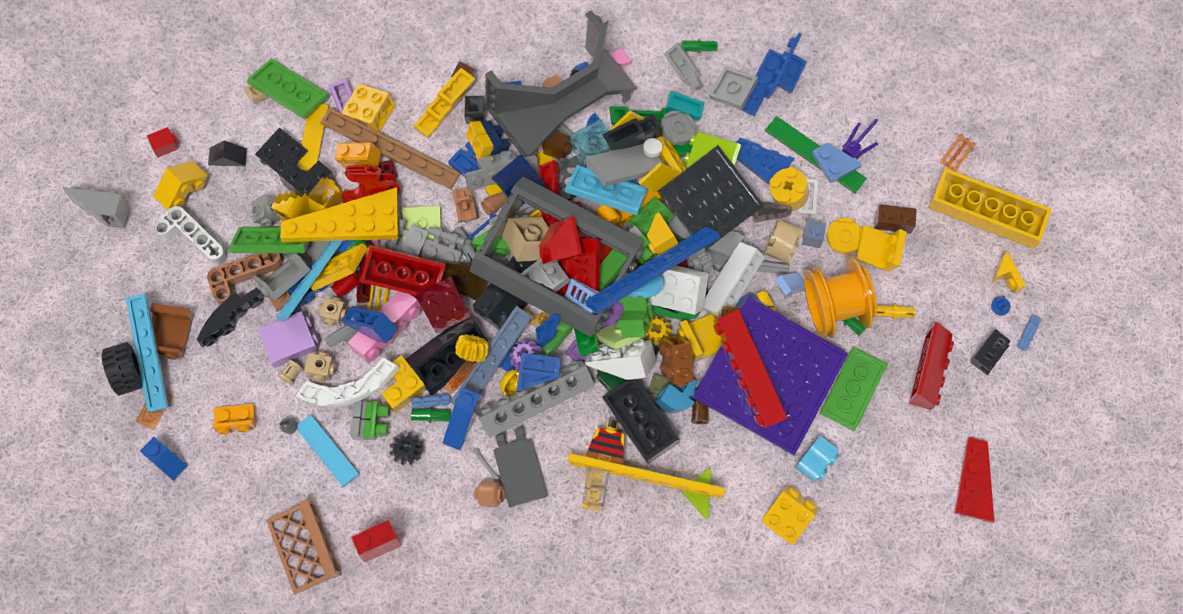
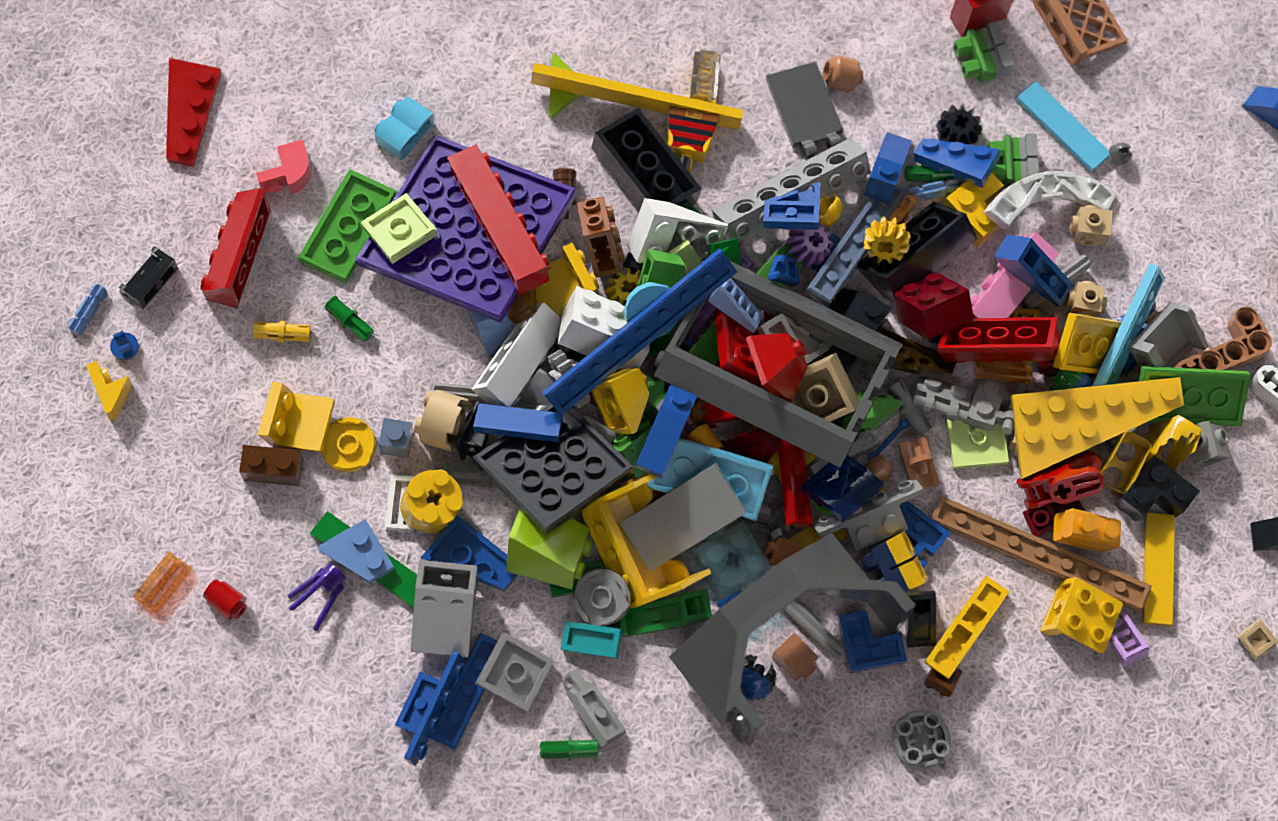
camera: 175 degrees right, 0 degrees up
black slope [197,287,264,348] -> none
light orange bracket [212,404,255,435] -> none
bright green tile [247,58,328,120] -> none
black hinge [255,127,308,174] -> none
lavender brick [258,311,319,368] -> none
tan bush [277,359,303,385] -> none
light grey hinge [473,449,501,482] -> none
black slope [602,114,663,150] -> none
bright pink tile [610,48,632,66] -> none
white tile [643,138,662,158] -> none
olive tile [648,373,671,395] -> none
dark azure brick [654,379,698,414] -> none
clear hips [756,285,800,320] -> none
yellow bracket [762,485,820,544] -> none
light blue tile [775,273,804,295] -> none
light orange wheel [803,257,877,338] -> none
yellow brick [928,168,1052,249] -> none
none -> red brick [203,579,247,620]
none -> coral brick [256,139,311,195]
none -> yellowish green plate [361,193,438,264]
none -> light grey slope [411,560,479,658]
none -> black hinge [455,401,489,461]
none -> tile [473,403,563,442]
none -> blue slope [635,385,697,479]
none -> light grey tile [892,710,951,769]
none -> blue wing [914,138,1000,188]
none -> bright green hips [953,21,1014,82]

